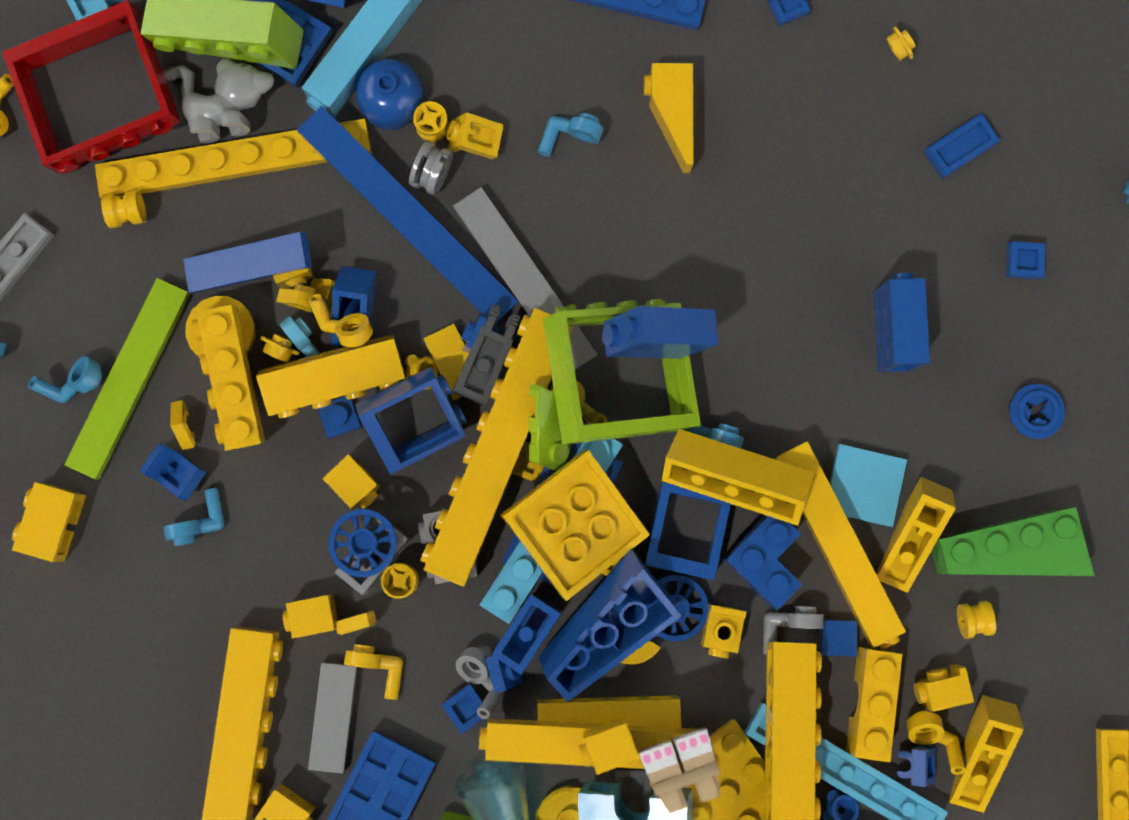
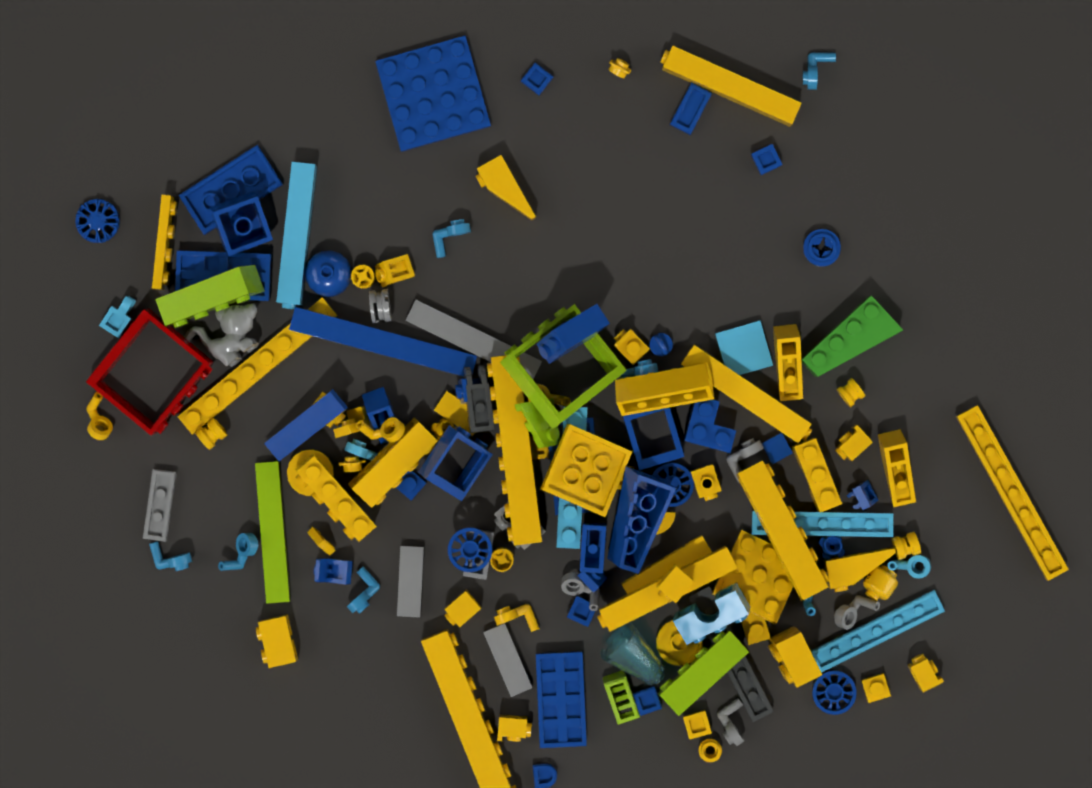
camera: 25 degrees left, 5 degrees up
yellow brick [322,454,381,510] -> none
yellow tile [334,610,377,635] -> none
hips [638,727,720,814] -> none
blue brick [873,273,930,373] -> none
yellow plate [906,711,965,775] -> none
none -> light grey tile [397,545,424,617]
none -> yellow bracket [613,329,650,365]
none -> blue tile [649,333,673,356]
none -> yellow brick [660,46,802,127]

